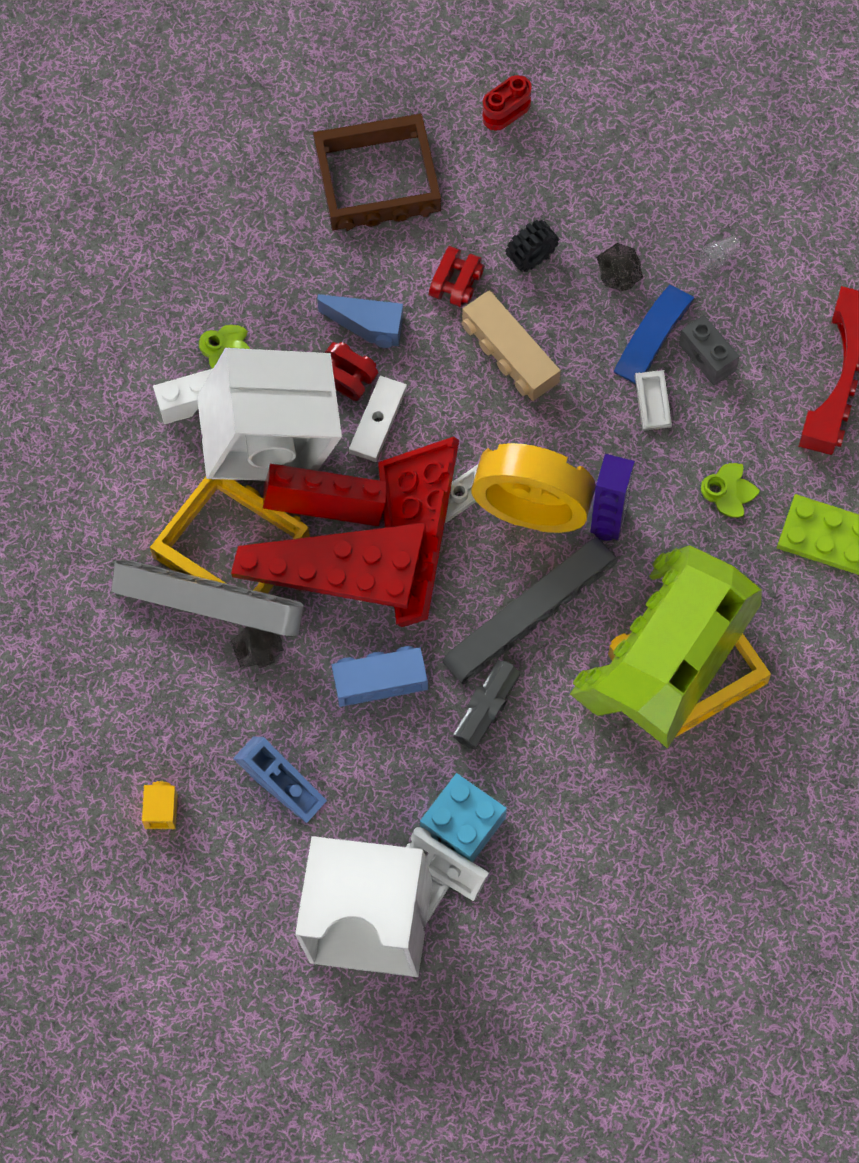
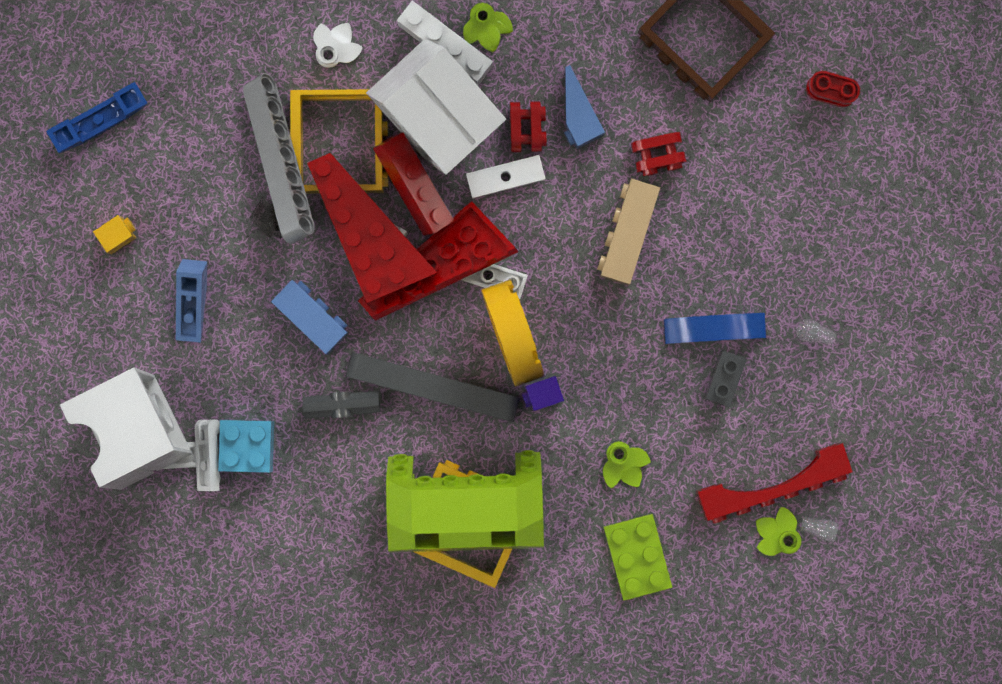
camera: 55 degrees right, 20 degrees up
black tyre [505,220,559,272] -> none
clear smoke brick [597,243,644,291] -> none
white tile [635,370,672,431] -> none
none -> blue slope [46,82,148,154]
none -> white plate [313,23,362,68]

